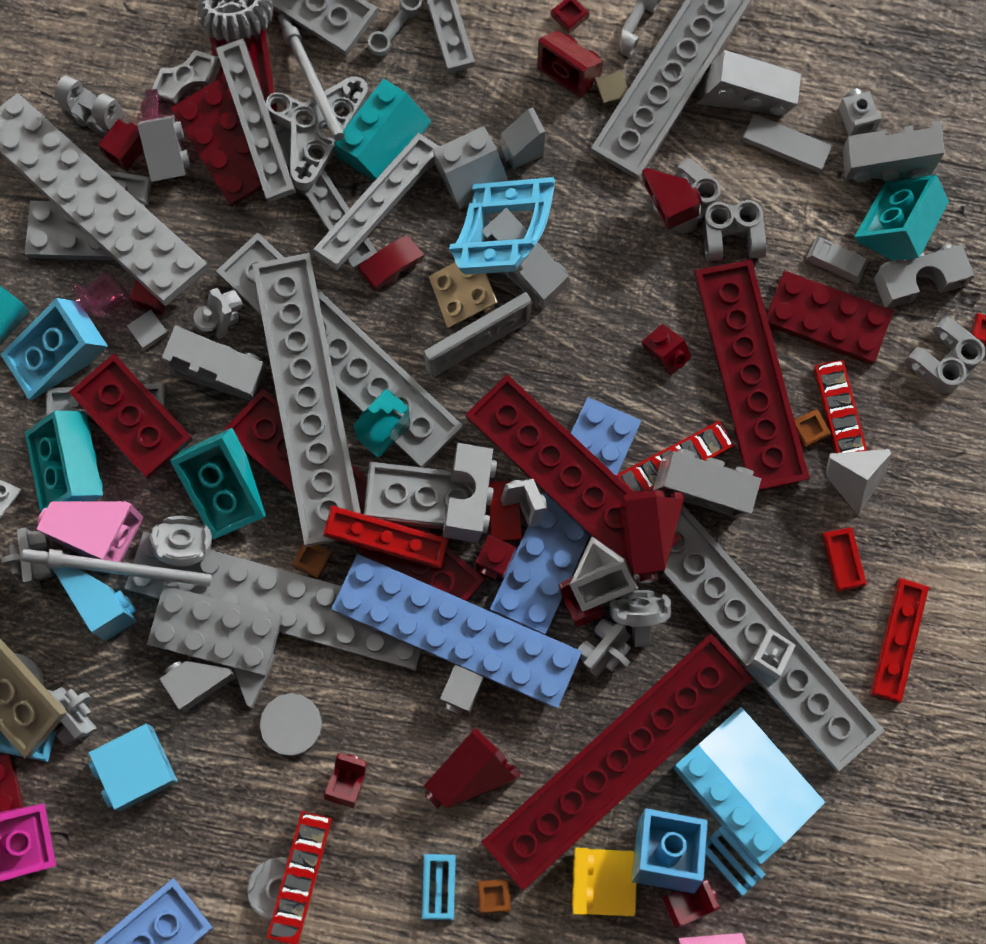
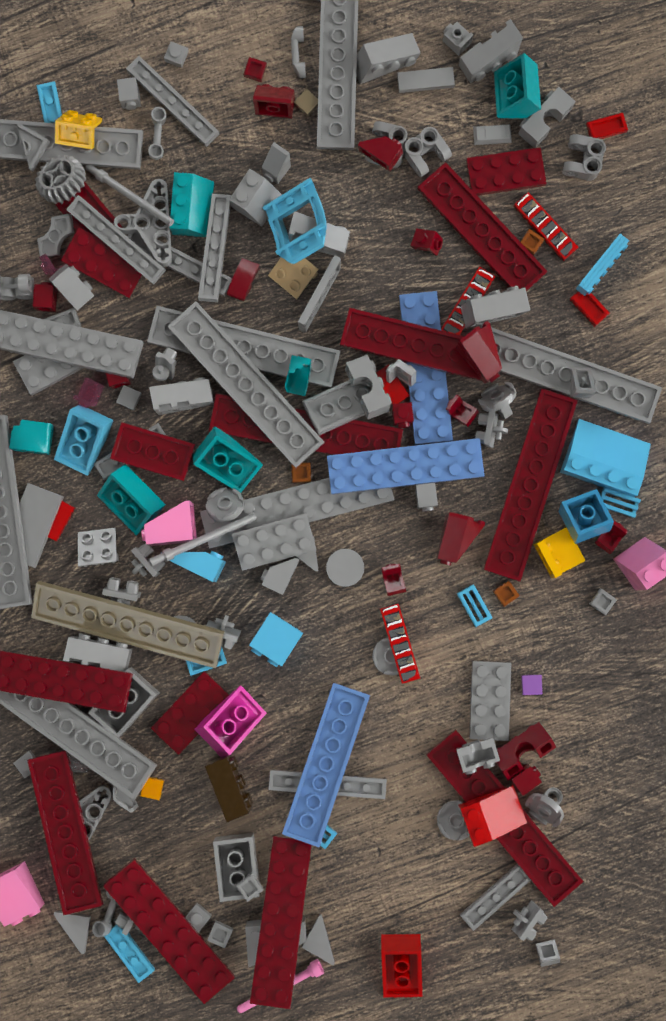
camera: 30 degrees left, 10 degrees up
red tile [322,505,448,569] -> none
light grey slope [570,536,638,612] -> none
light grey slope [826,449,891,516] -> none
red tile [869,578,929,704] -> none
none -> medium azure piece [576,233,629,296]

